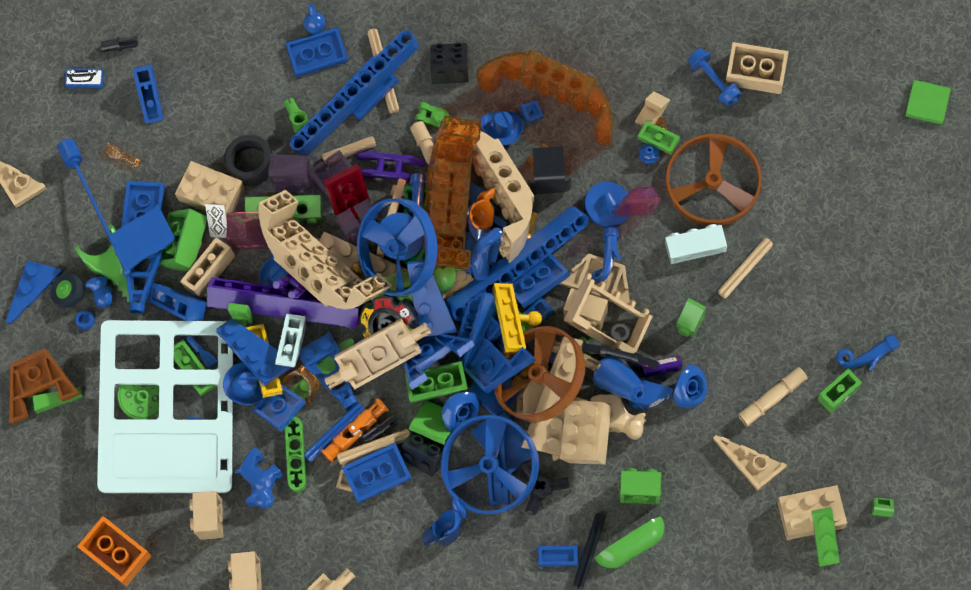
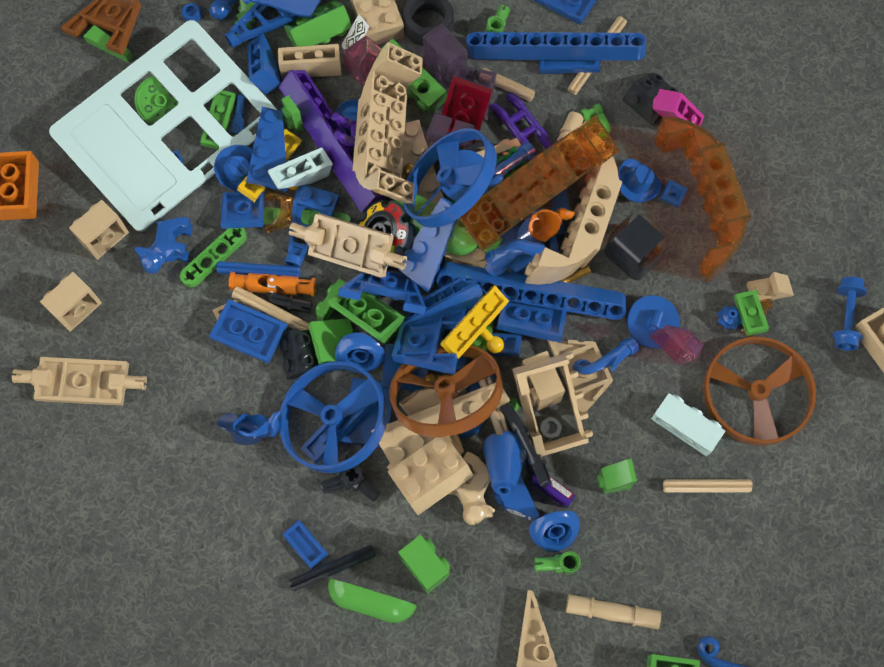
camera: 40 degrees right, 0 degrees up
none -> bright green plate [315,279,346,321]
none -> bright green pin [534,551,581,575]
none -> dark pink slope [653,89,704,135]

